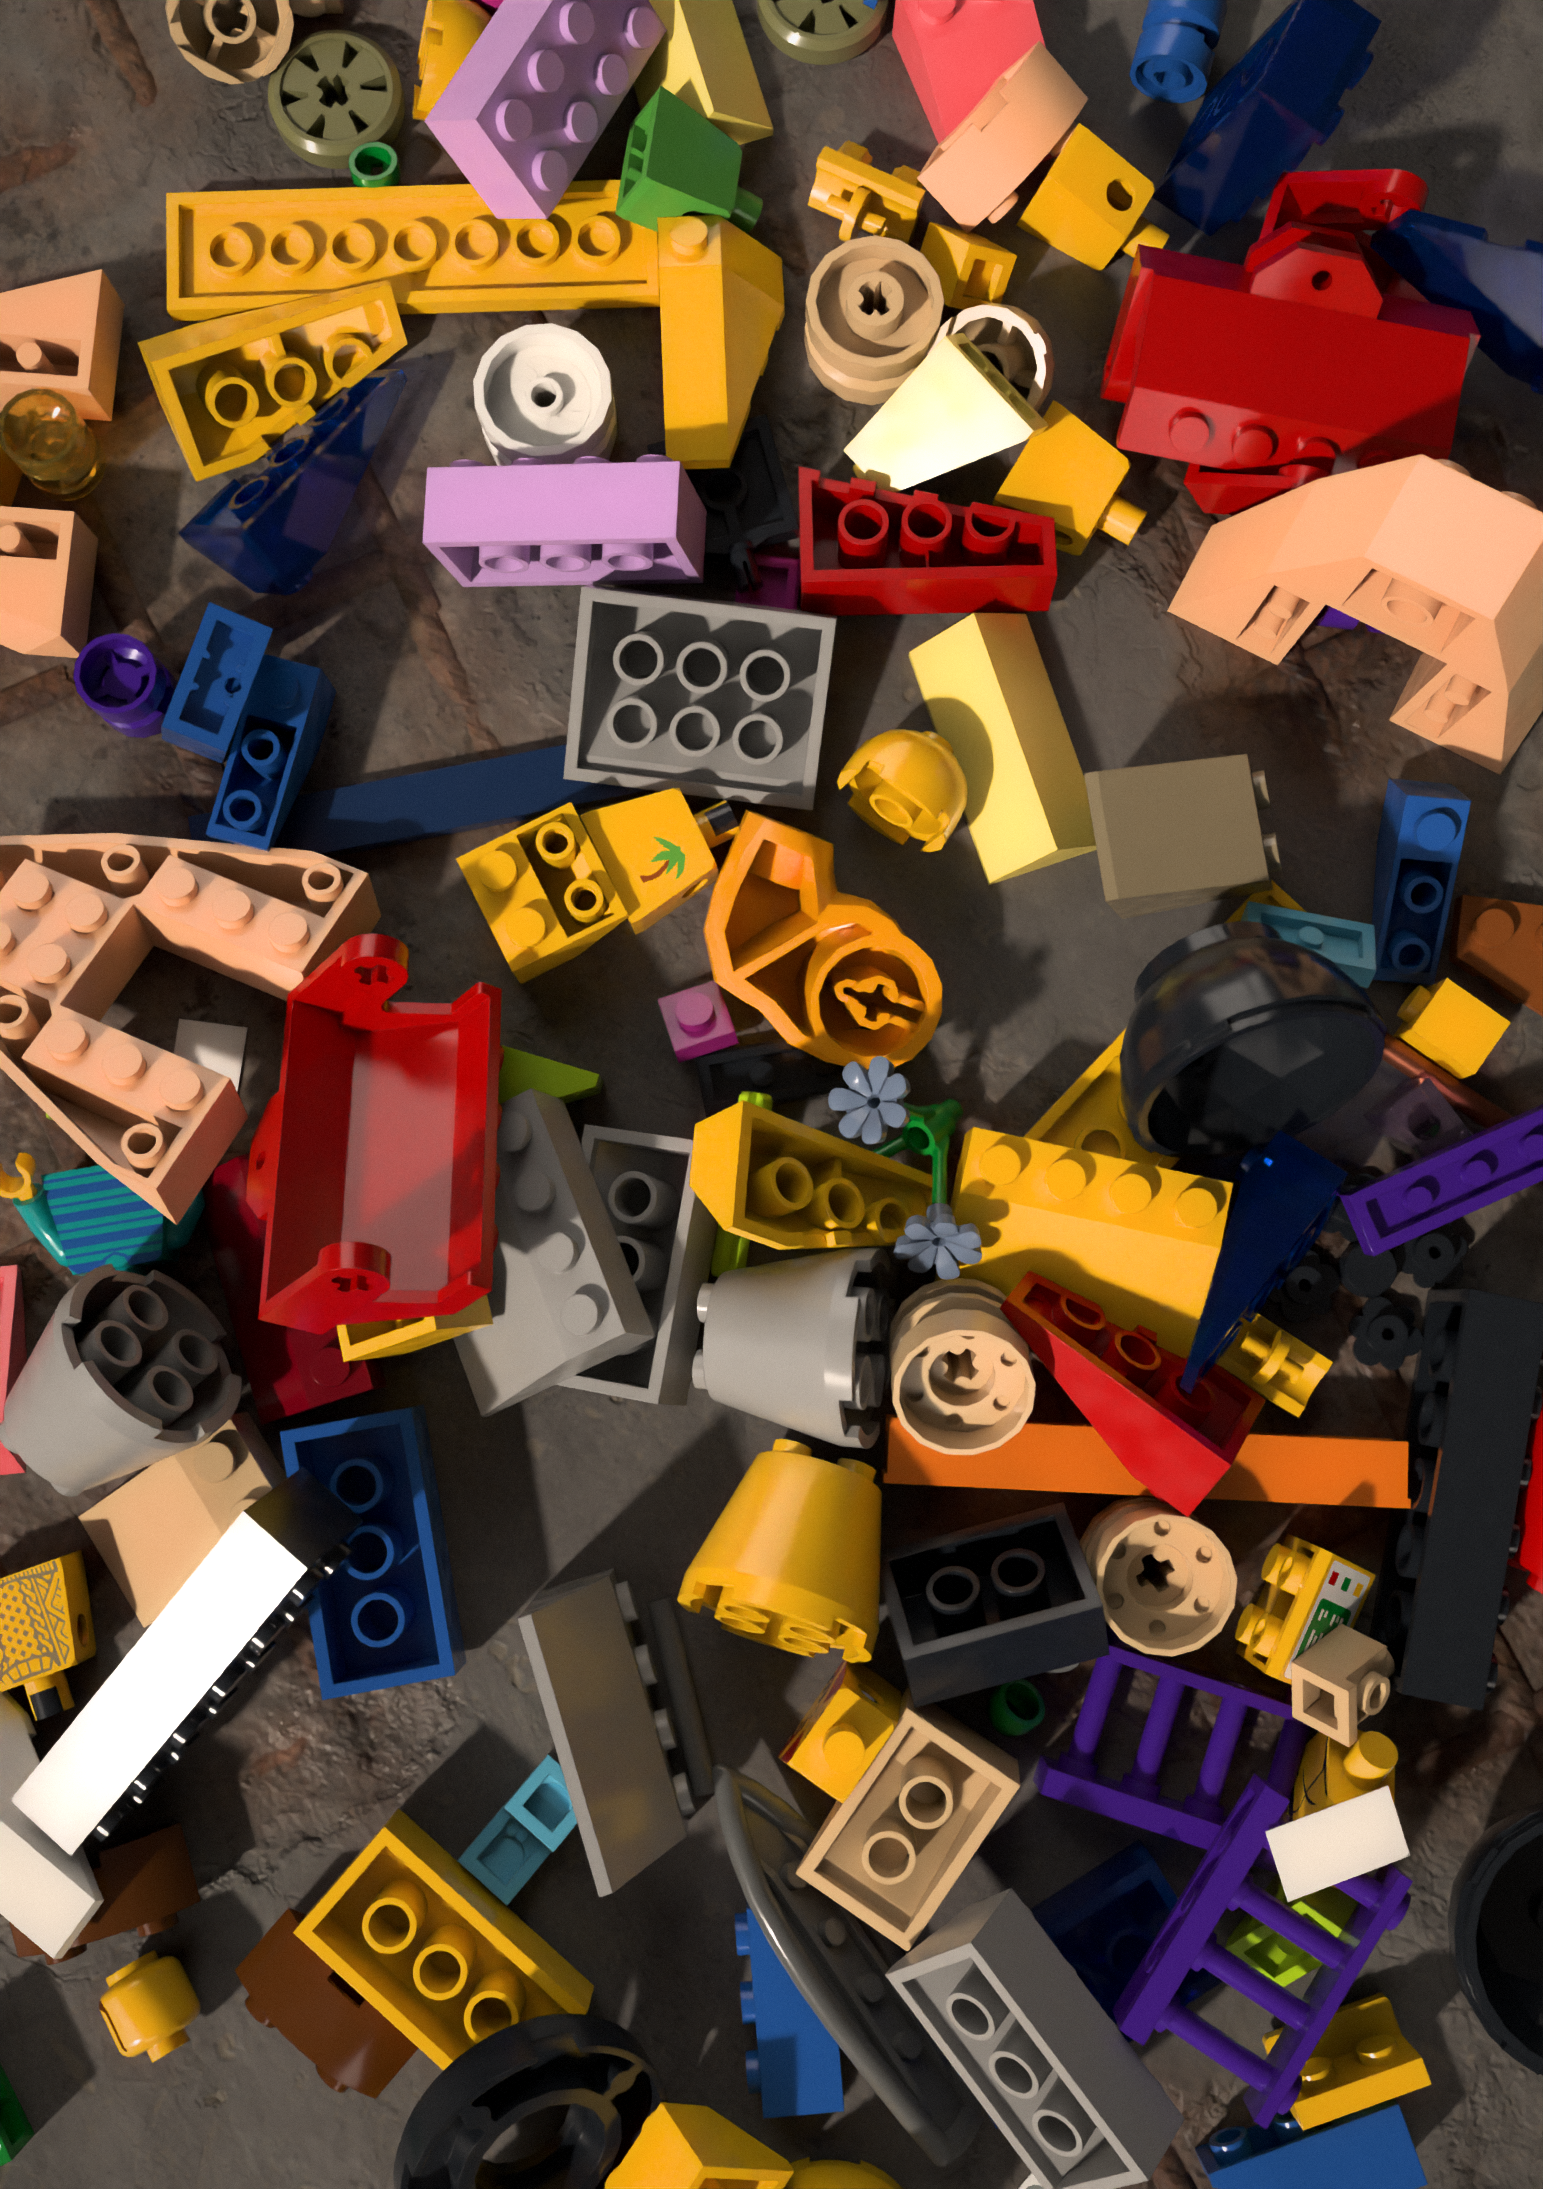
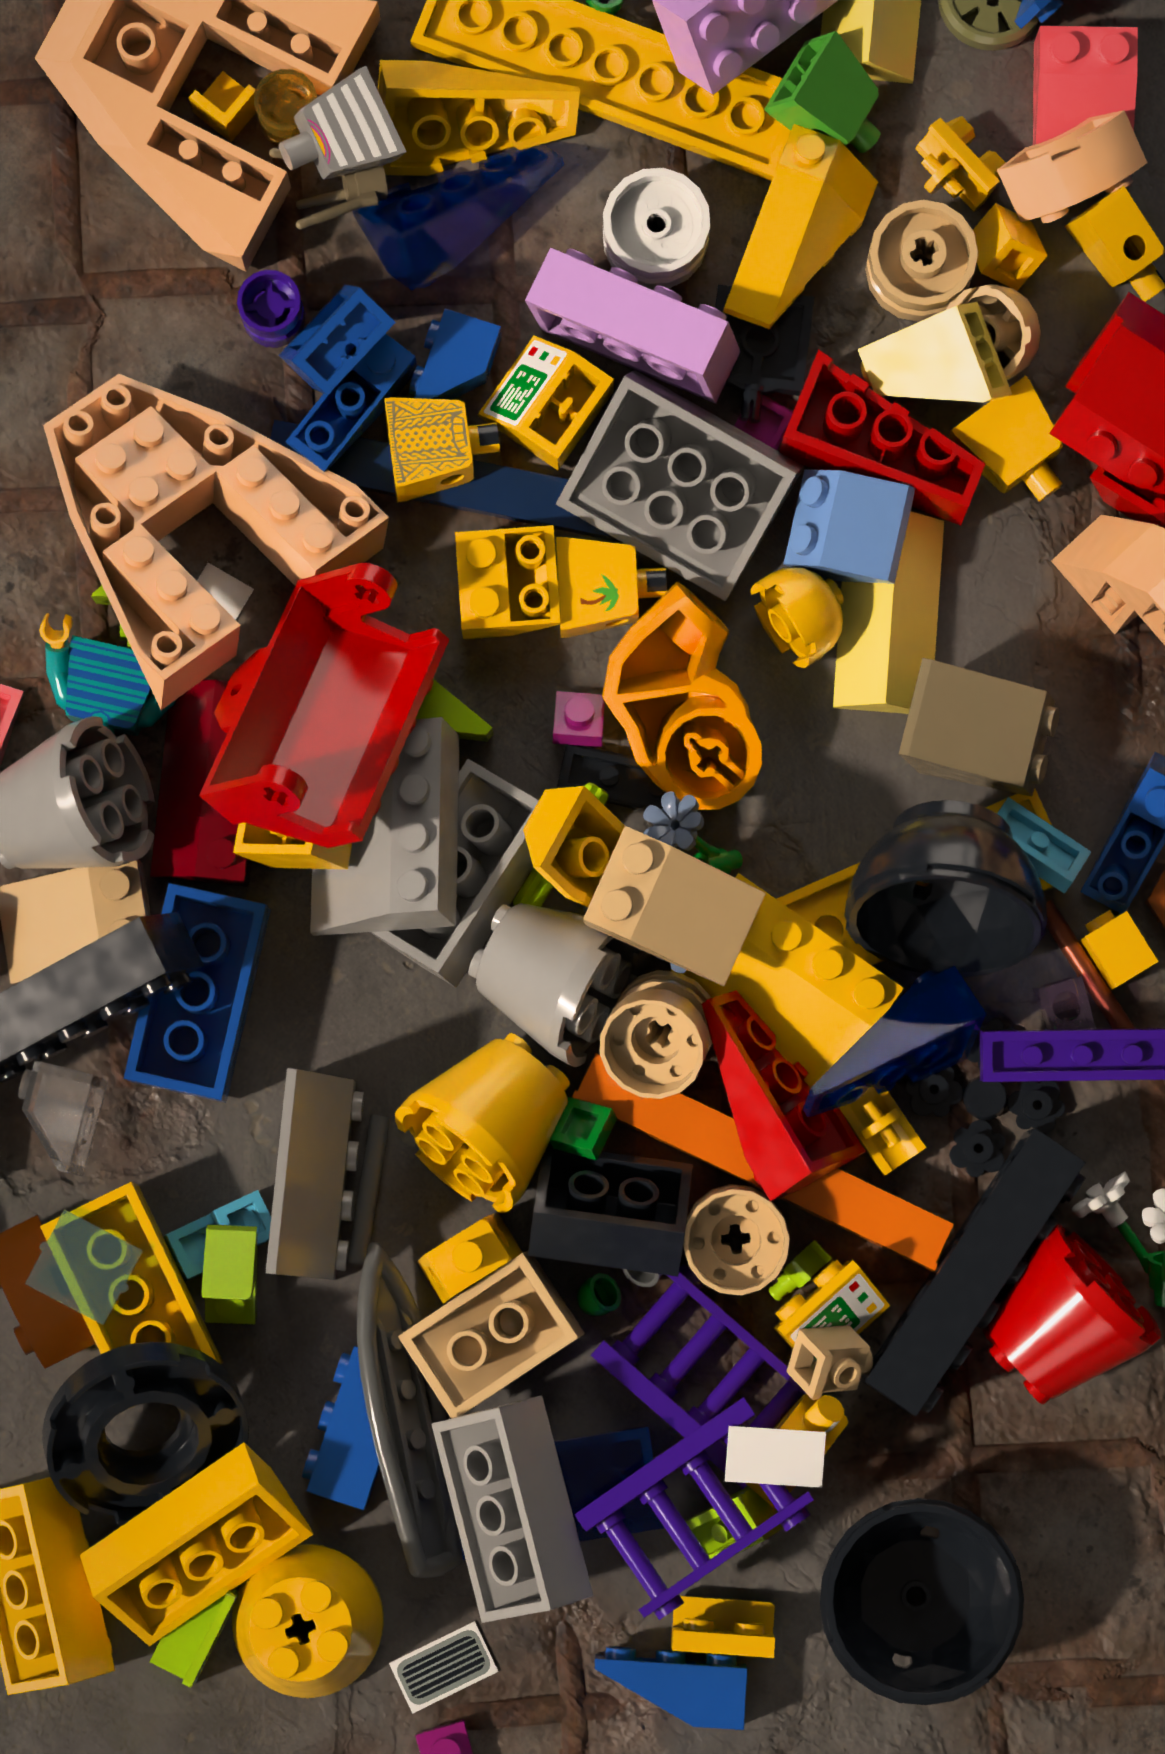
camera: 25 degrees right, 0 degrees up
none -> clear slope [18,1060,109,1177]
none -> clear light blue piece [25,1209,143,1325]
none -> lime slope [201,1225,257,1324]
none -> dark tan plant [269,148,388,229]
none -> light grey torso [279,66,407,180]
none -> yellow torso [384,397,500,502]
none -> blue slope [409,308,502,400]
none -> yellow slope [478,335,614,470]
none -> green plate [550,1097,617,1160]
none -> tan slope [583,826,766,986]
none -> lime piece [768,1240,832,1301]
none -> medium blue slope [783,470,915,584]

